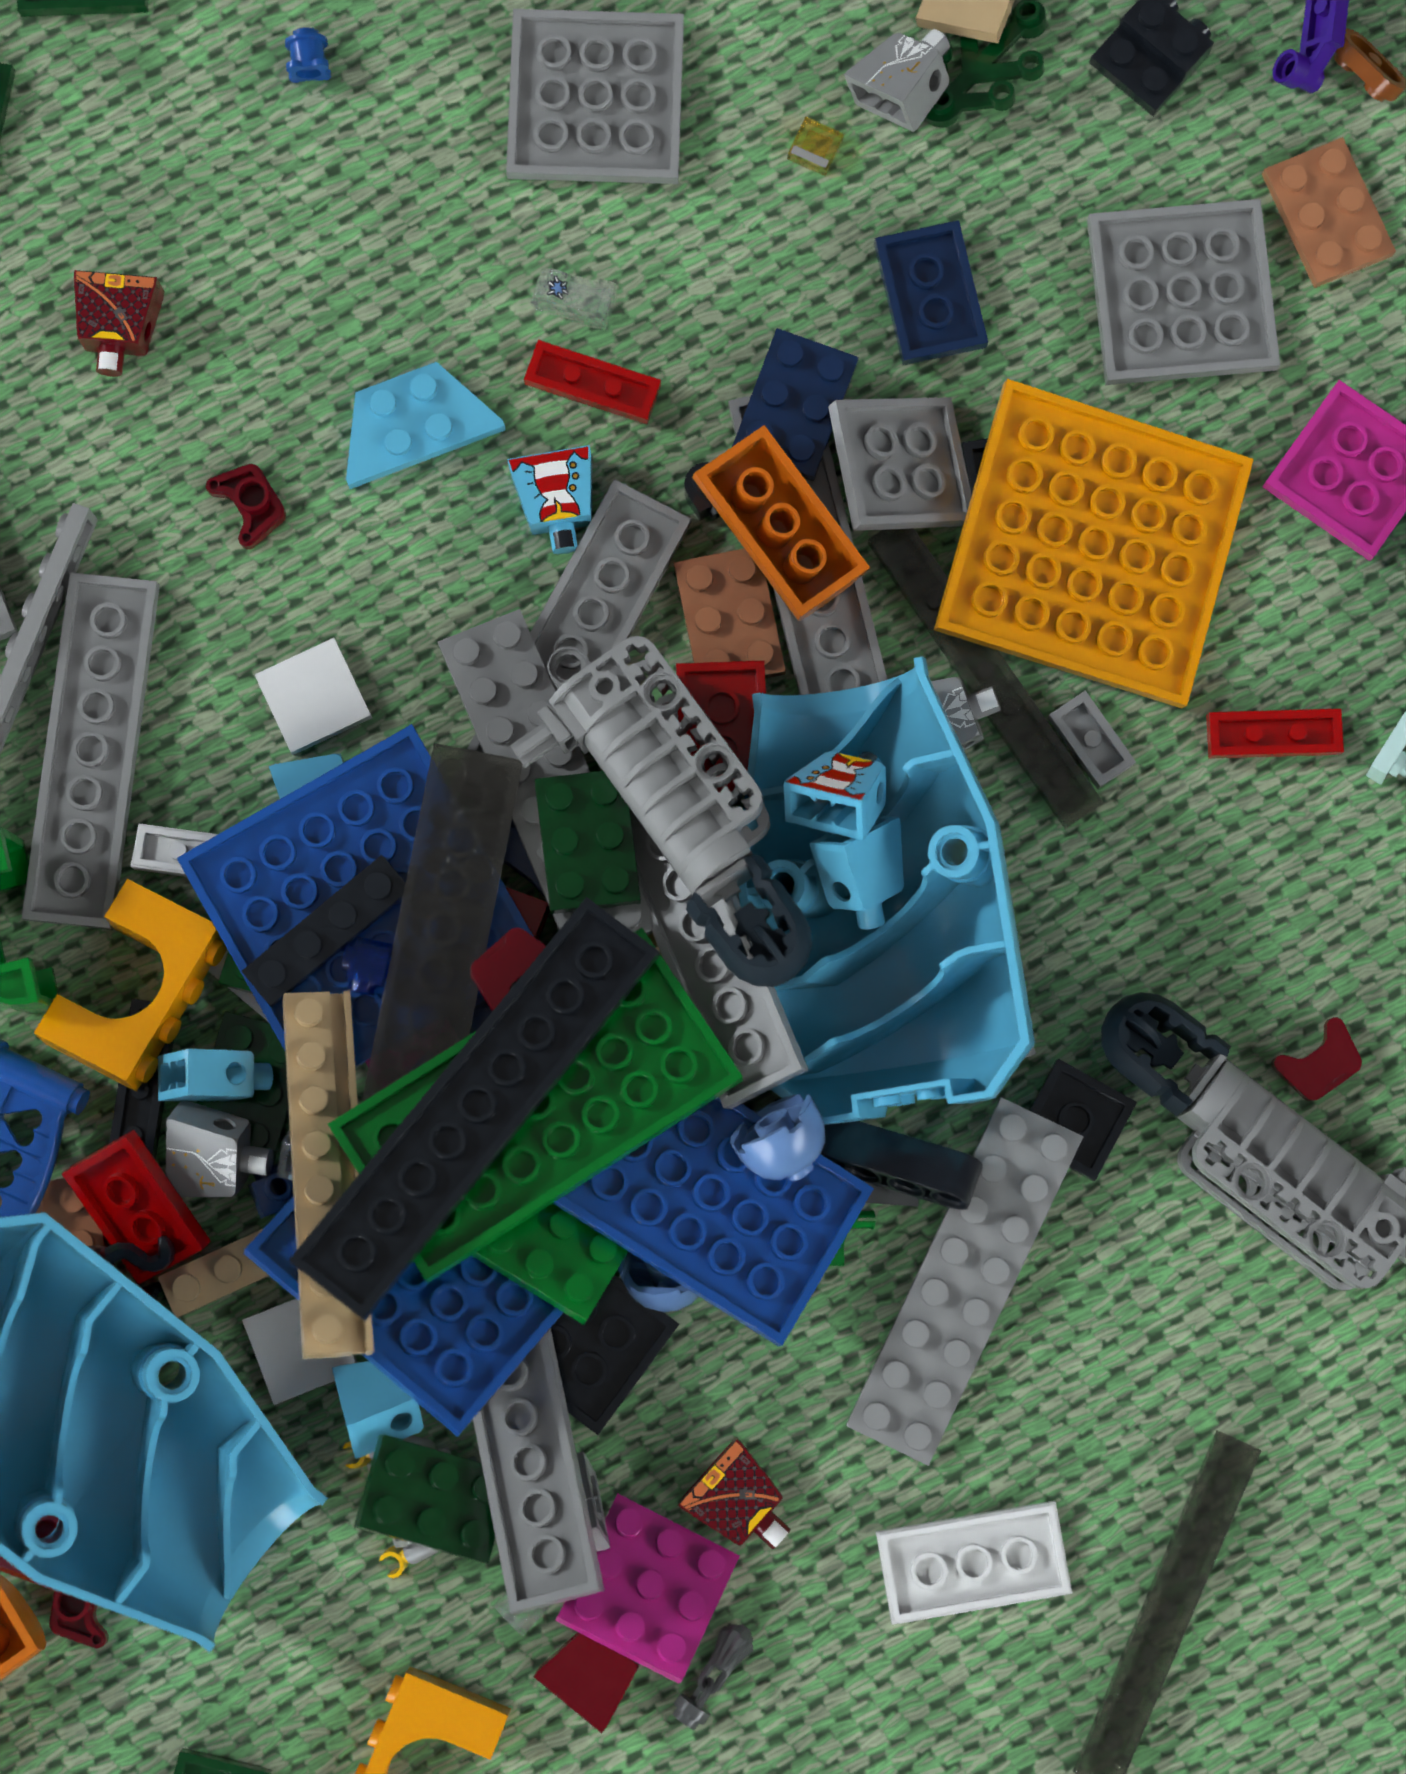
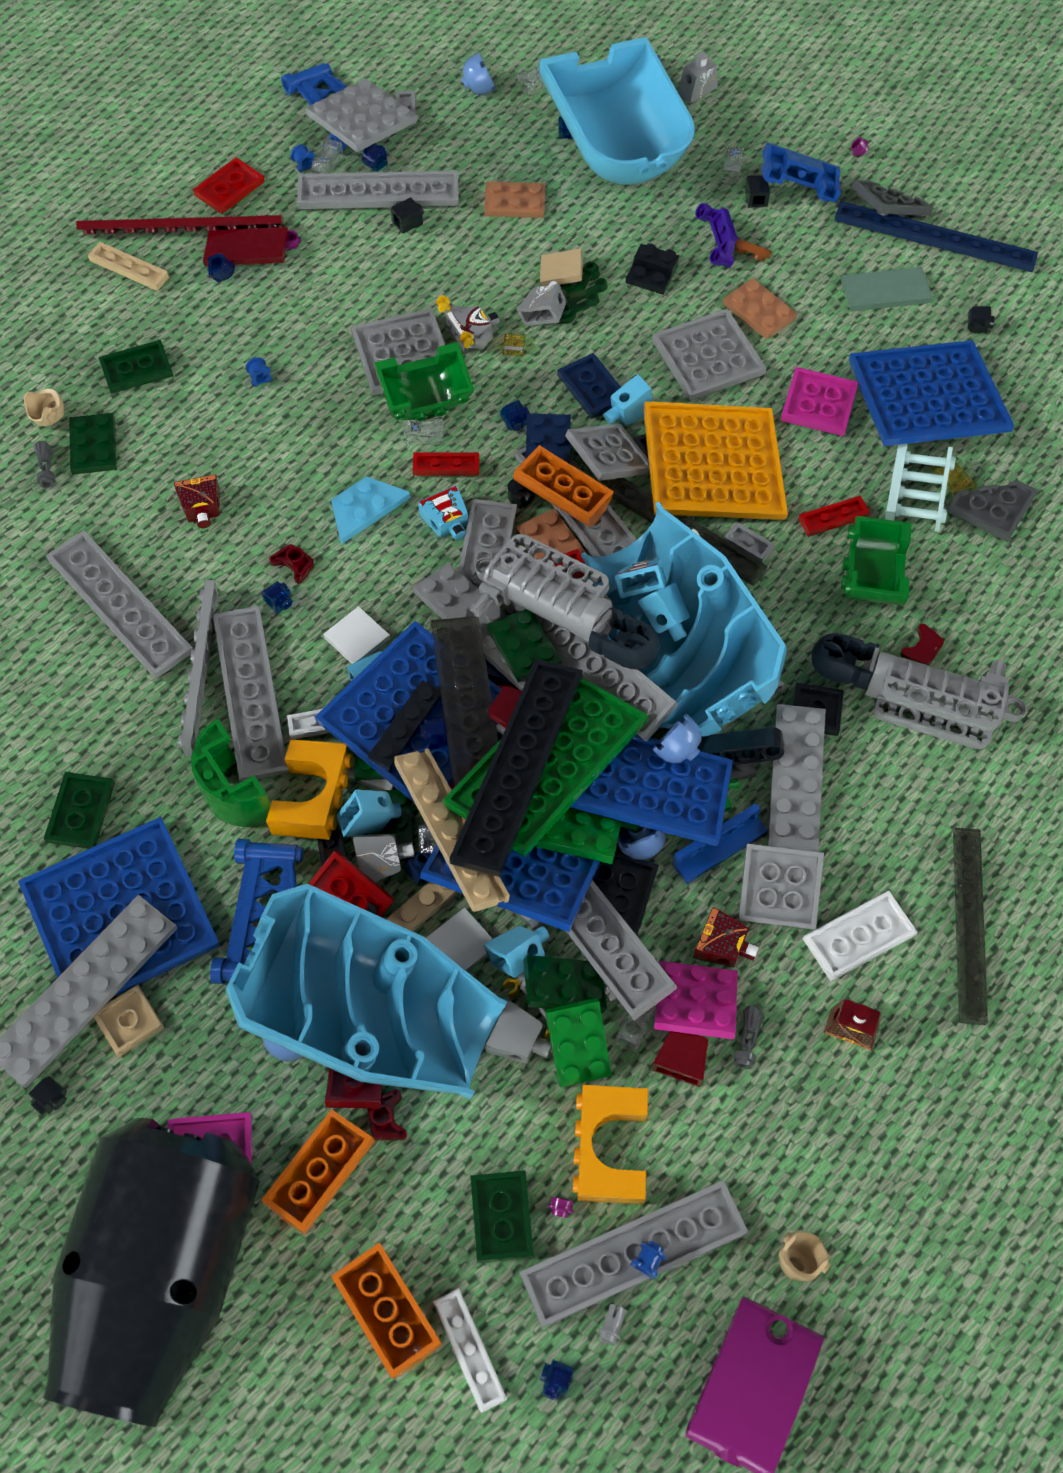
camera: 20 degrees left, 20 degrees down
none -> clear blue plate [261,581,293,614]
none -> green cylinder [374,342,474,423]
none -> torso [436,295,500,354]
none -> light grey torso [486,1000,552,1064]
none -> clear blue plate [500,400,530,431]
none -> green plate [545,998,612,1088]
none -> medium azure torso [603,374,653,426]
none -> blue fence [672,803,768,884]
none -> light grey plate [738,844,824,930]
none -> dark red torso [824,999,881,1050]
none -> green cylinder [841,516,911,606]

